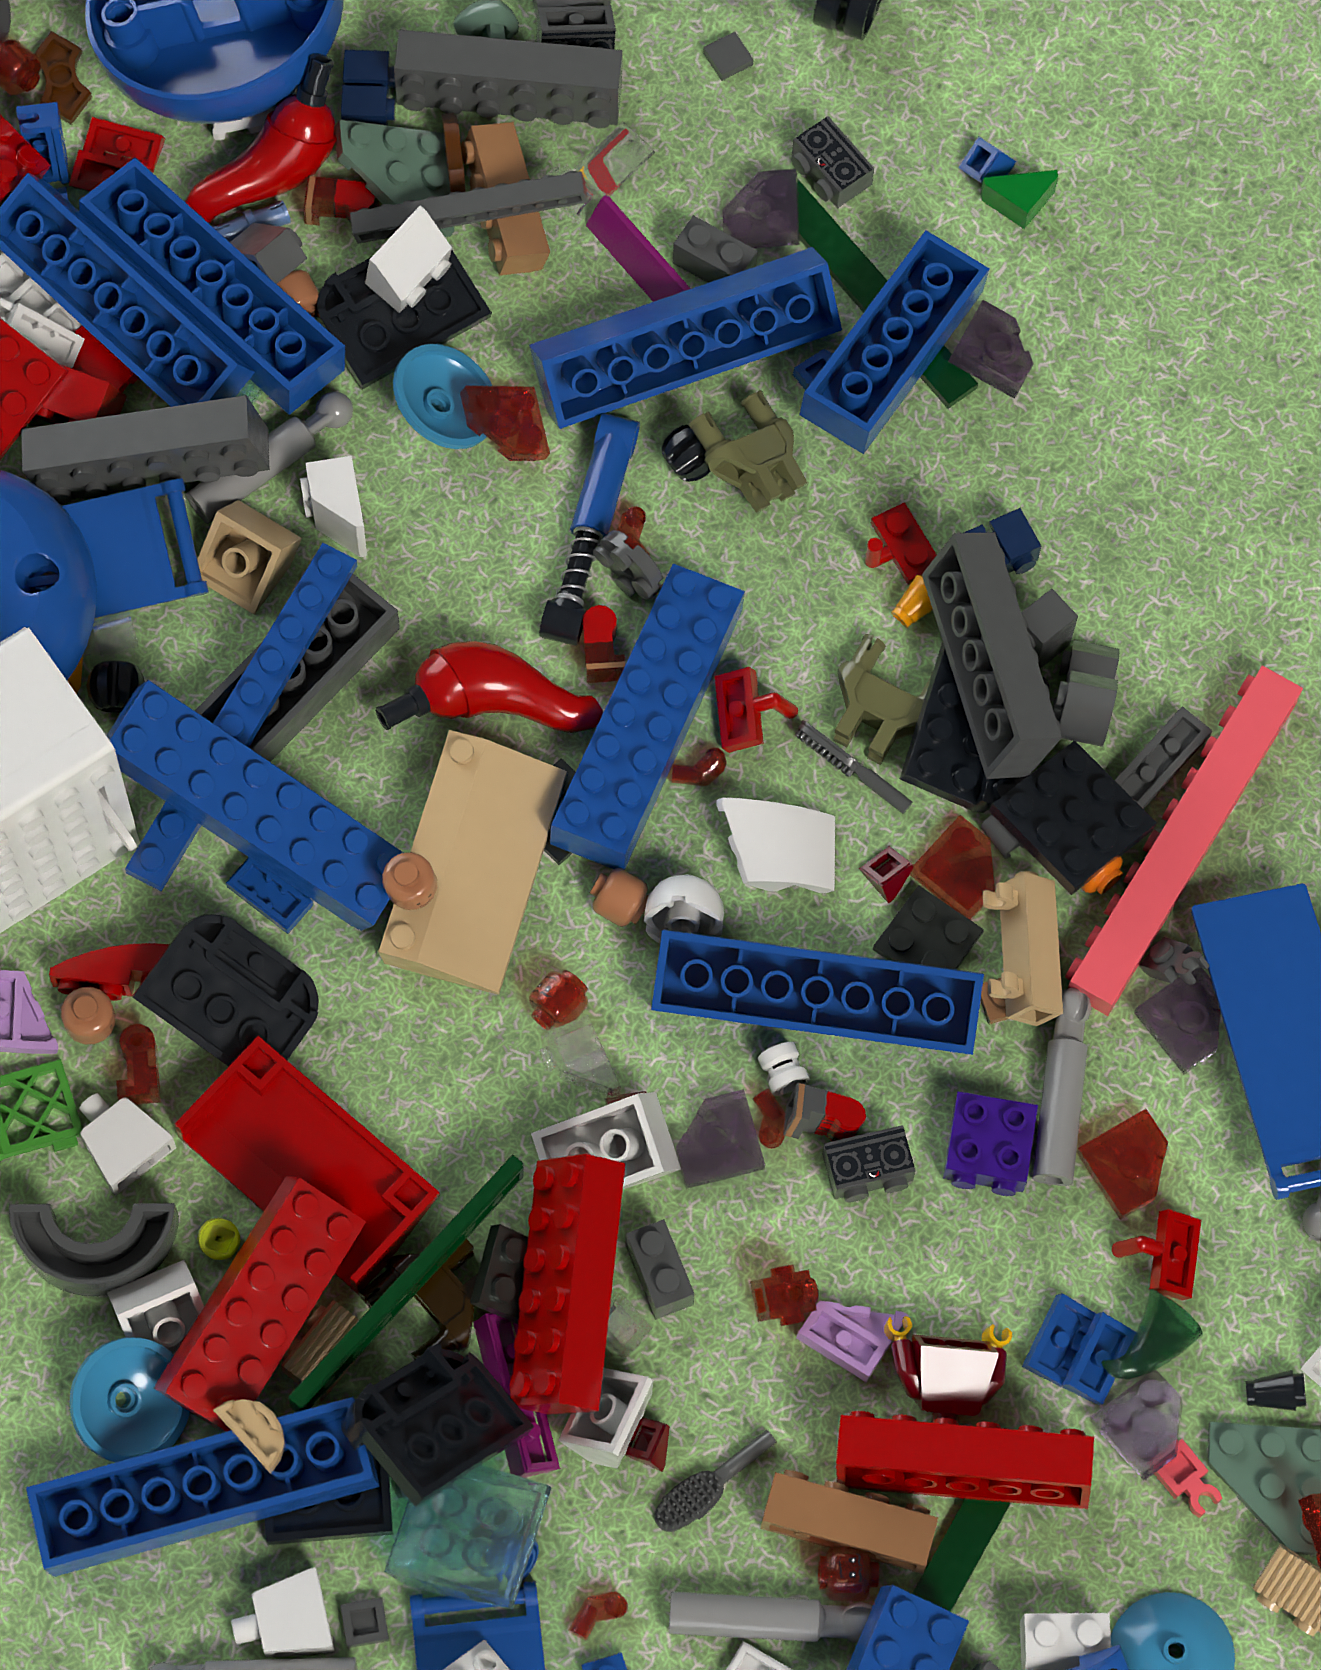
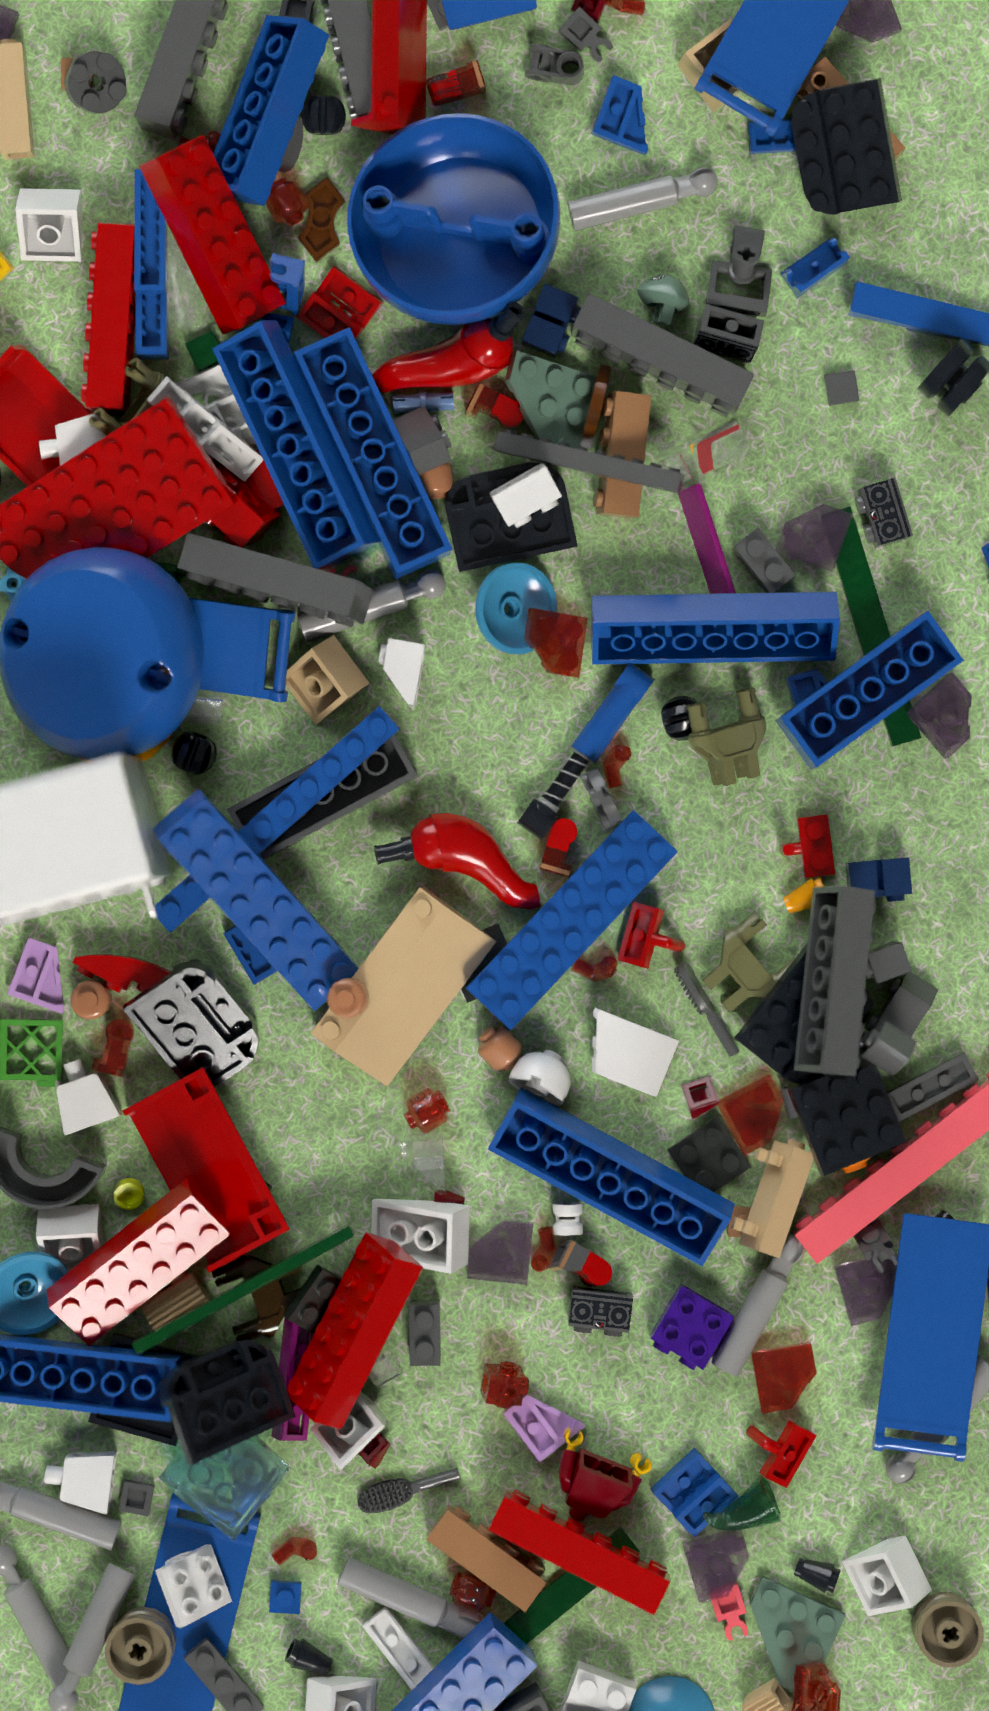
camera: 25 degrees right, 20 degrees up
tan tile [213,1399,285,1473] -> none

